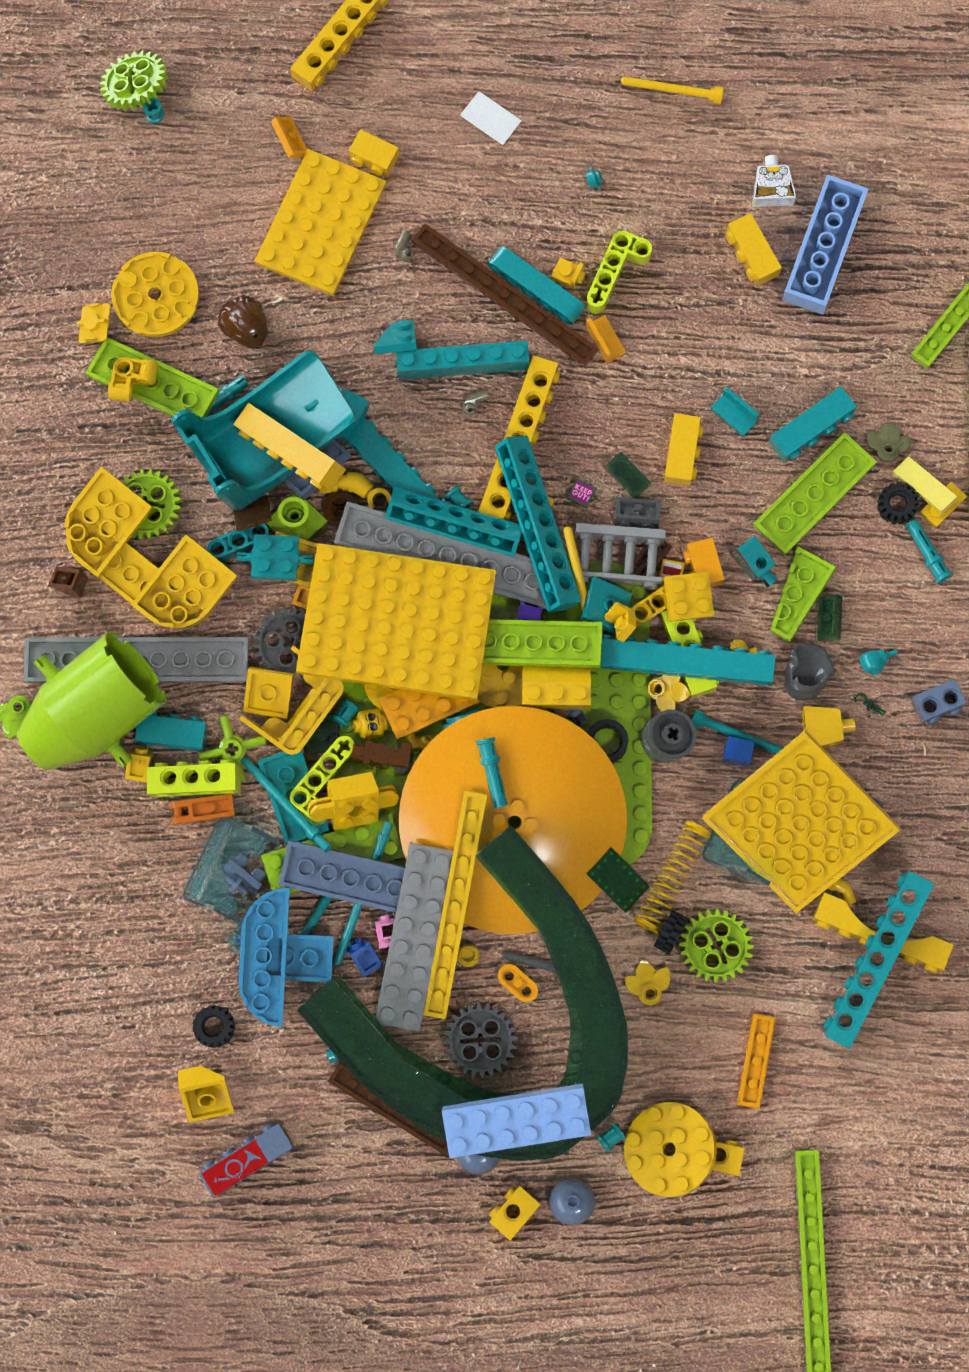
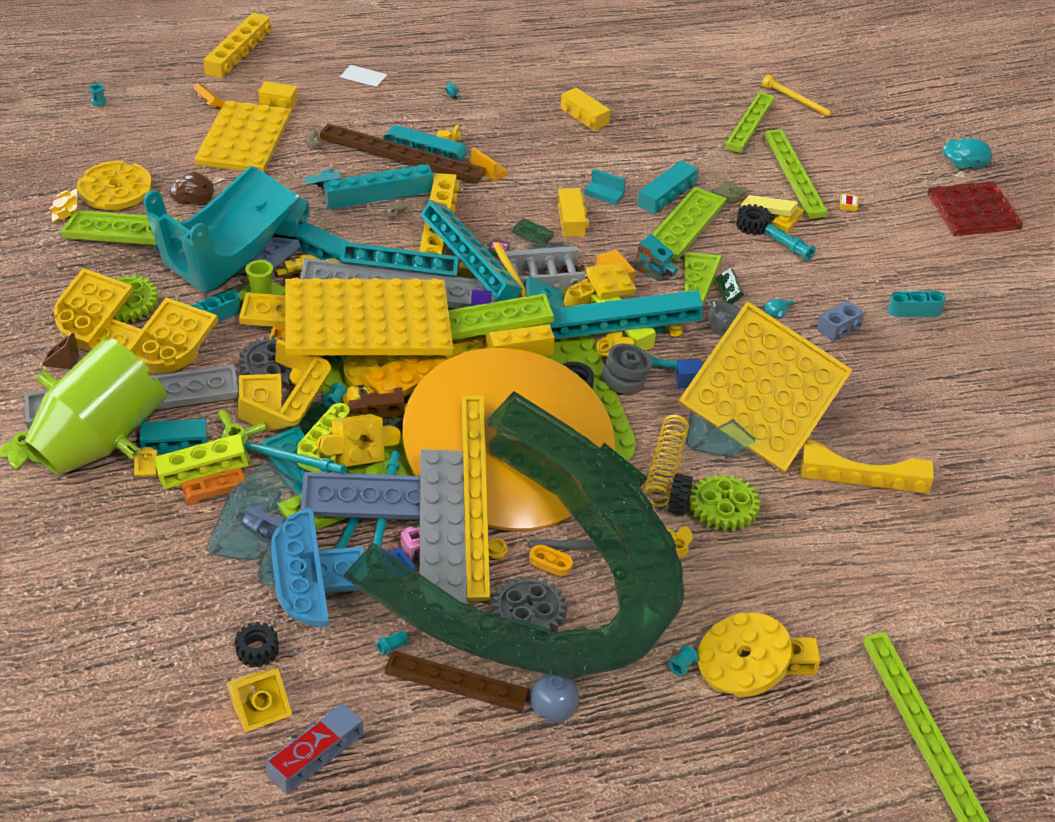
camera: 20 degrees left, 35 degrees down
lime gear [100,50,169,111] -> none
yellow piece [108,357,159,402] -> none
yellow brick [233,403,346,492] -> none
teal plate [237,534,314,582] -> none
light blue brick [442,1084,591,1158] -> none
teal pin [475,737,508,809] -> none
yellow brick [489,1186,541,1241] -> none
sand blue cylinder [549,1178,596,1225] -> none
neon yellow beam [586,231,652,314] -> none
yellow bracket [605,602,636,643] -> none
yellow piece [621,77,724,105] -> none
light orange tile [737,1013,776,1109] -> none
torso [752,155,796,207] -> none
light blue brick [782,175,868,315] -> none
teal brick [822,870,935,1049] -> none

